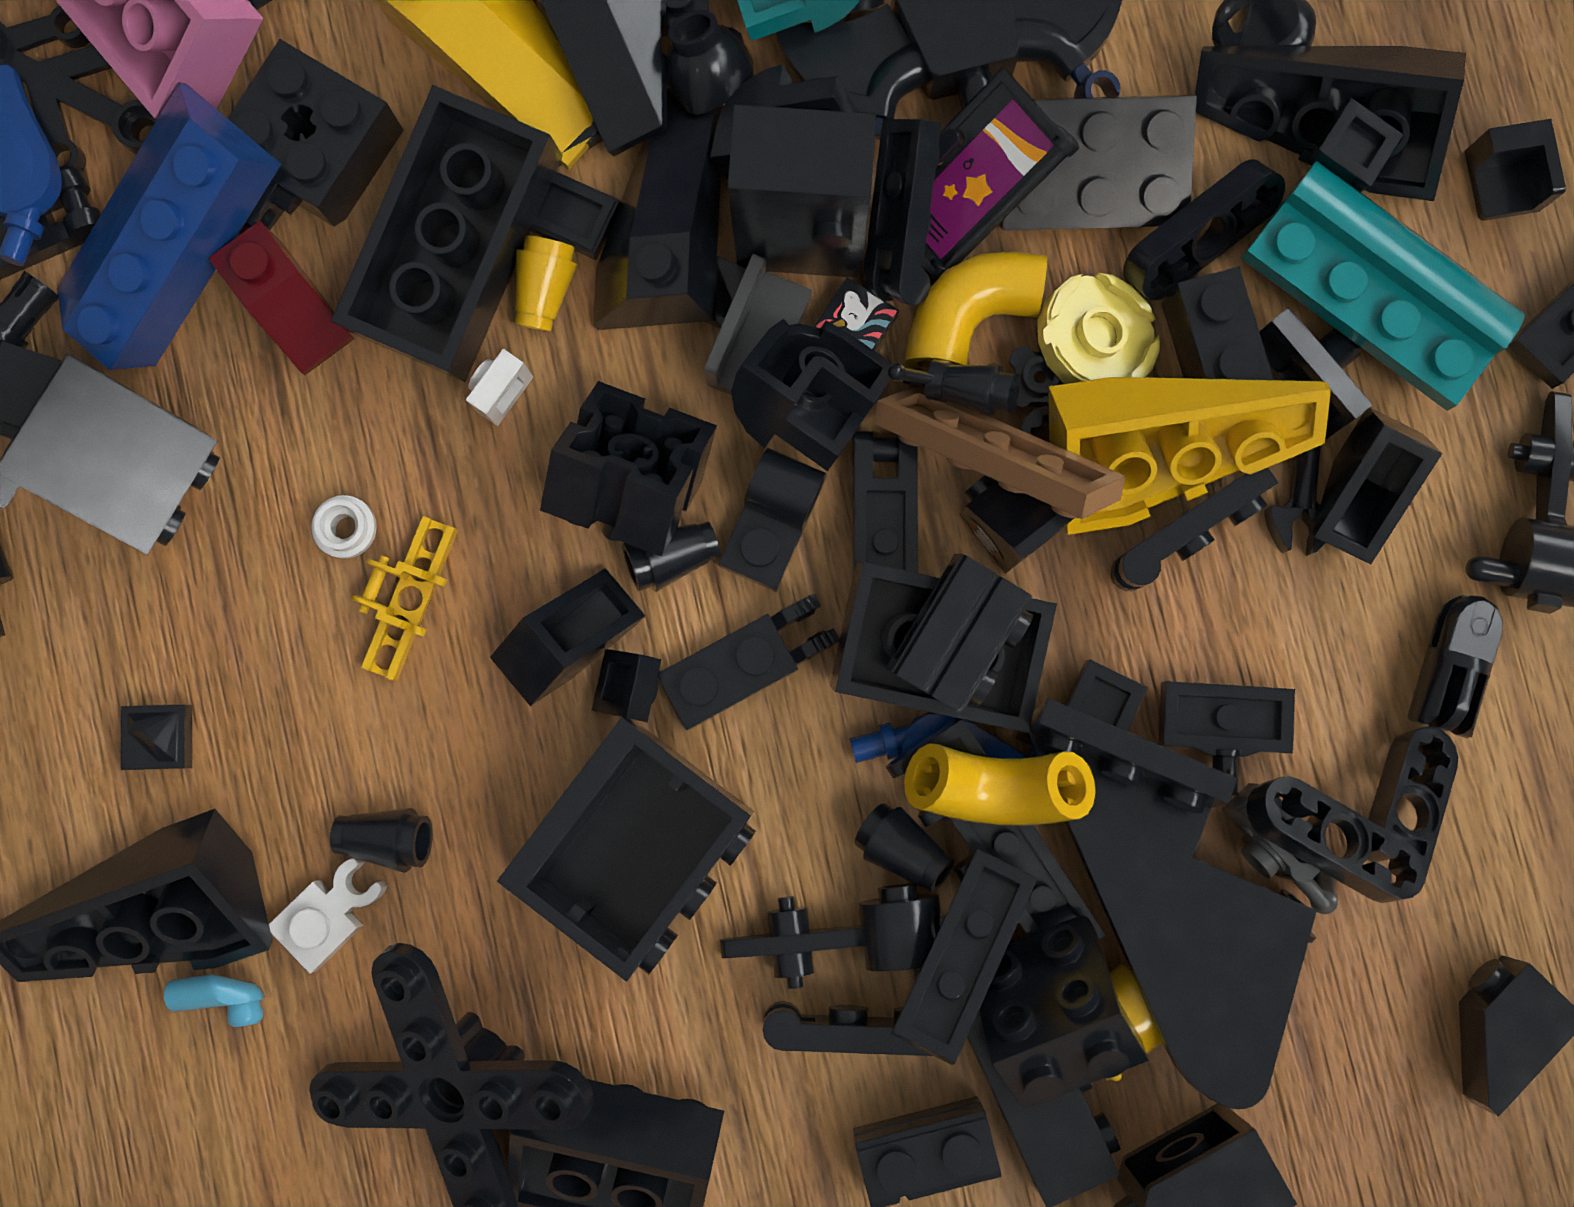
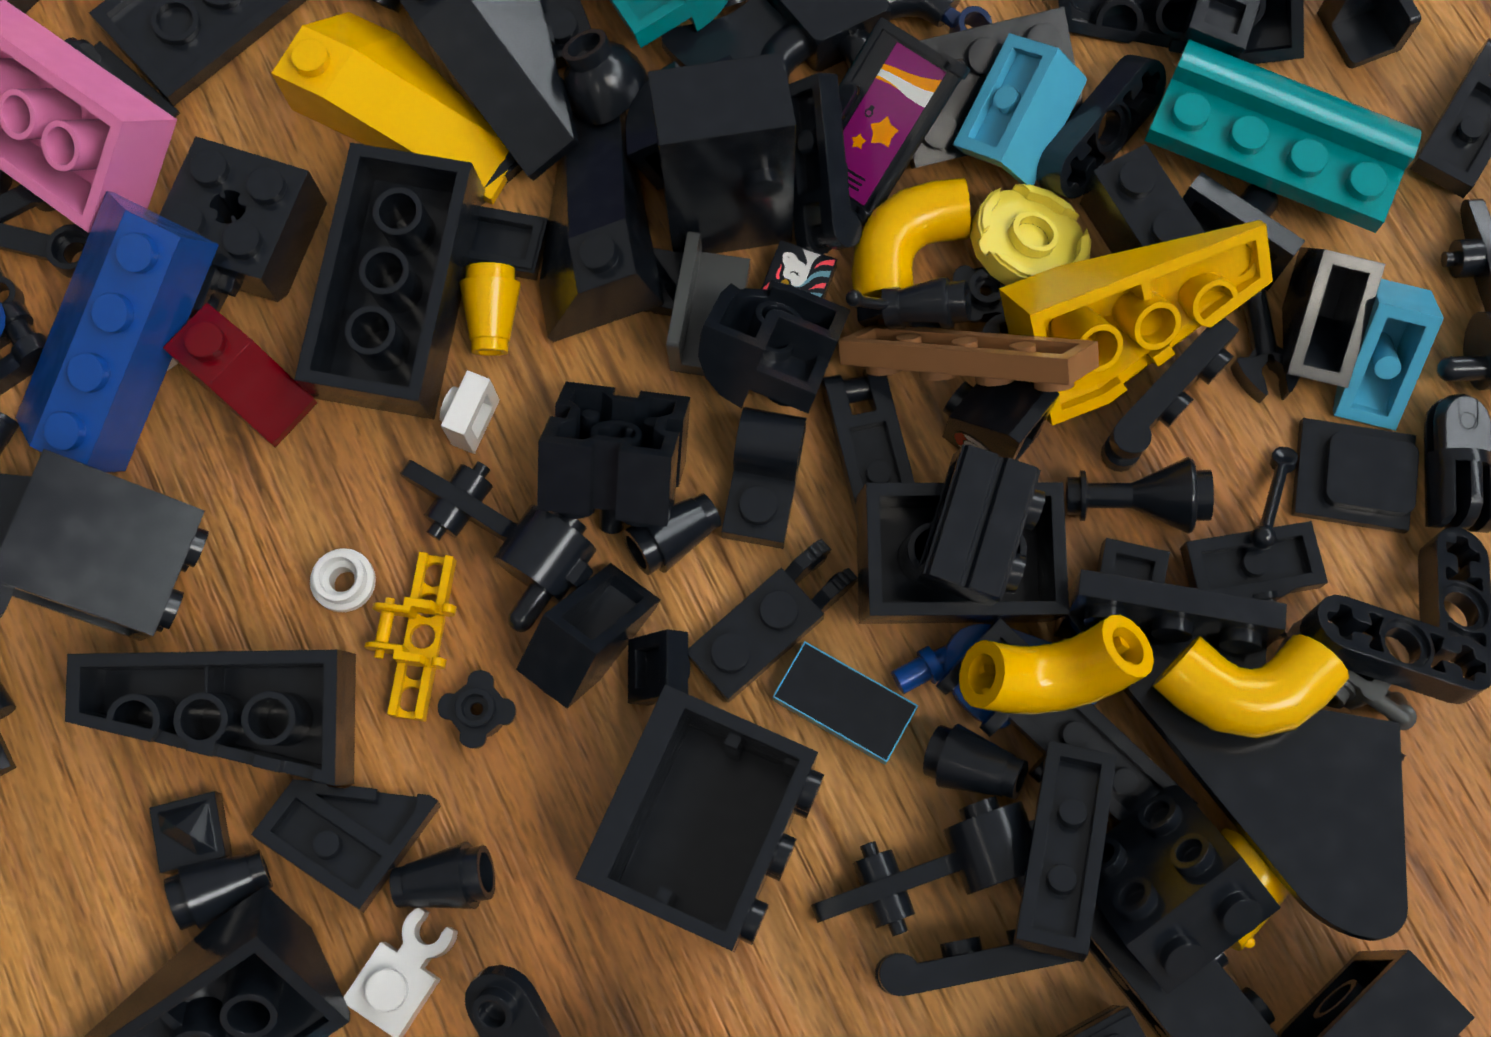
camera: 15 degrees left, 10 degrees down
none -> black wedge [65,649,356,786]
none -> black cone [164,849,273,930]
none -> black wing [251,779,441,913]
none -> black piece [400,460,596,632]
none -> black plate [438,670,516,749]
none -> black tile [772,641,919,765]
none -> medium azure panel [953,33,1087,185]
none -> black piece [1066,457,1214,534]
none -> yellow cylinder [1153,634,1349,738]
none -> black hinge [1250,447,1298,550]
none -> black piece [1291,418,1419,534]
none -> medium azure slope [1333,279,1444,431]

